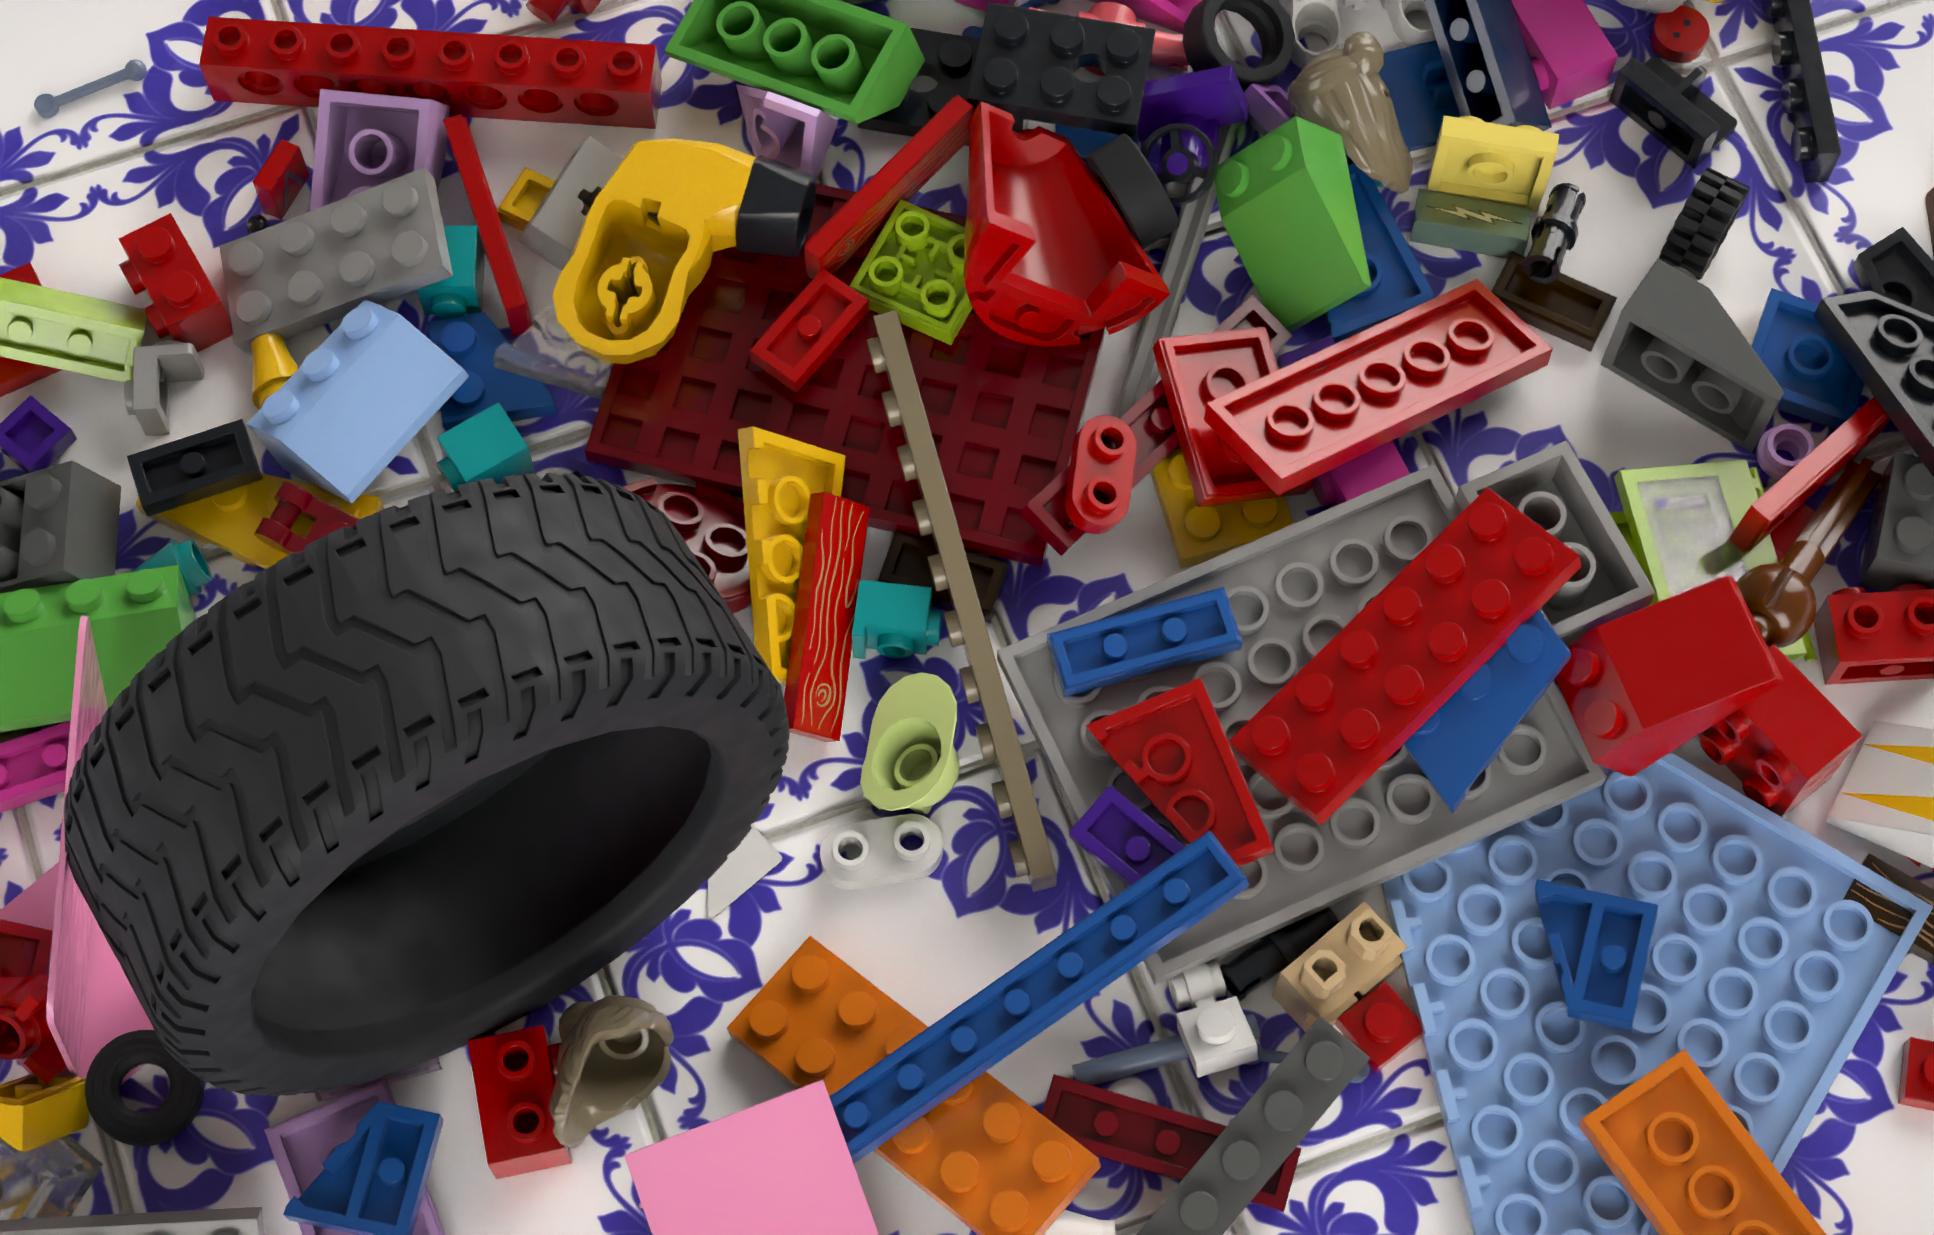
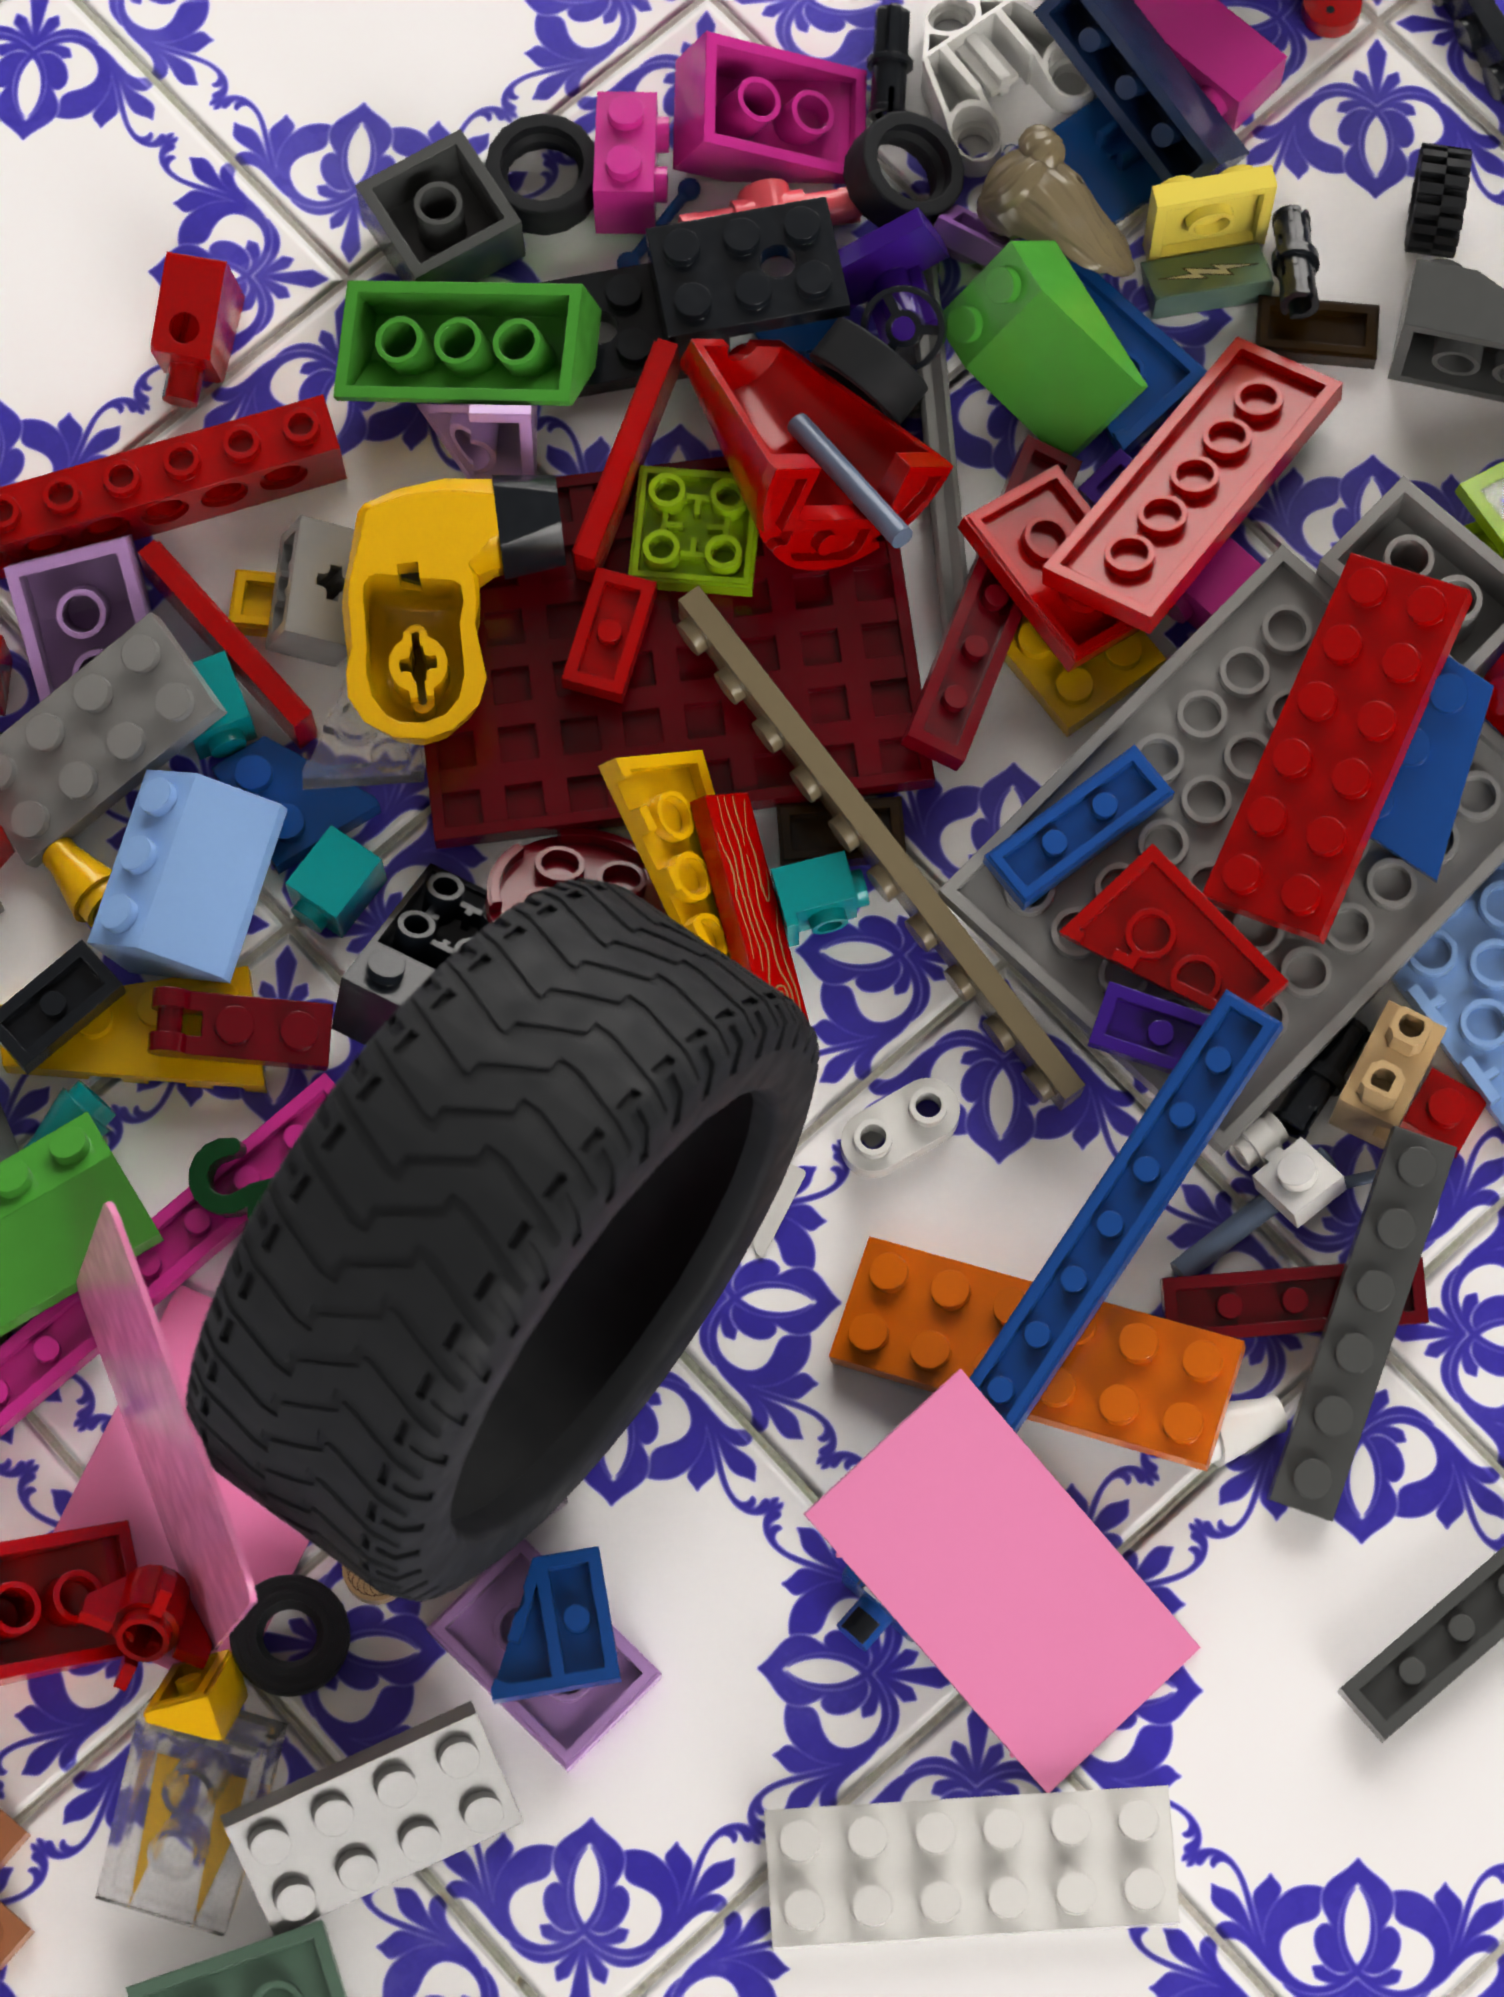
camera: 20 degrees left, 5 degrees up
red brick [468,1025,572,1179] -> none
dark tan hair [549,995,674,1148] -> none
yellowish green piece [860,672,960,814] -> none
red plate [1065,415,1137,534] -> none
black panel [1609,56,1737,169] -> none
none -> sand blue bar [787,413,913,548]

